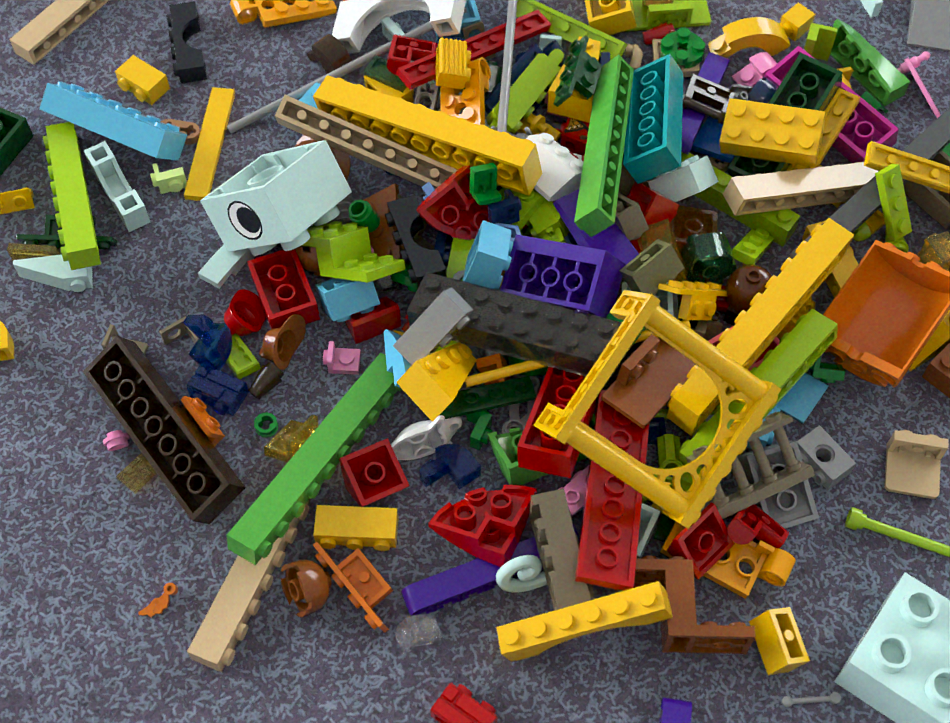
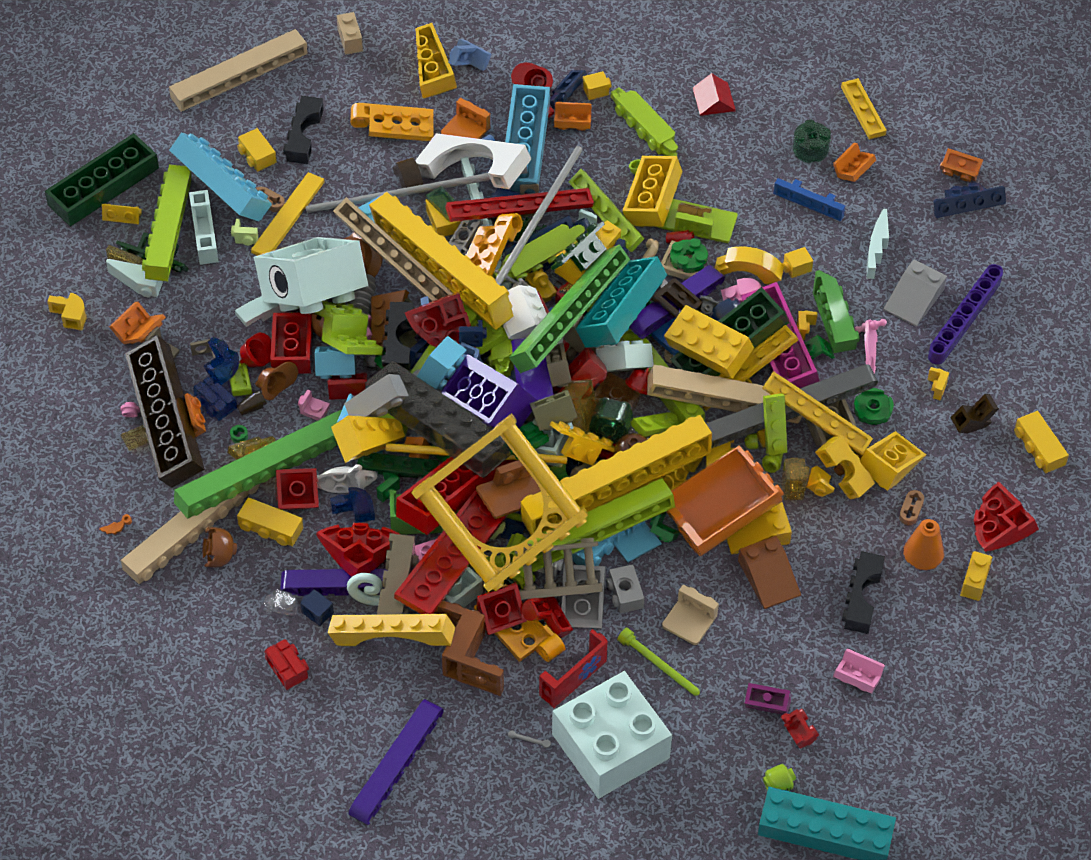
camera: 20 degrees right, 5 degrees down
orange bracket [313,542,393,633] -> none
green brick [348,200,380,233] -> none
red brick [387,34,437,75] -> none
yellow brick [435,37,471,89] -> none
green bracket [469,163,502,205] -> none
yellow brick [749,607,810,675] -> none
lime panel [804,23,838,61] -> none
none -> orange bracket [109,302,165,344]
none -> dark blue brick [300,590,334,626]
none -> red panel [539,629,608,708]
none -> red piece [625,367,649,395]

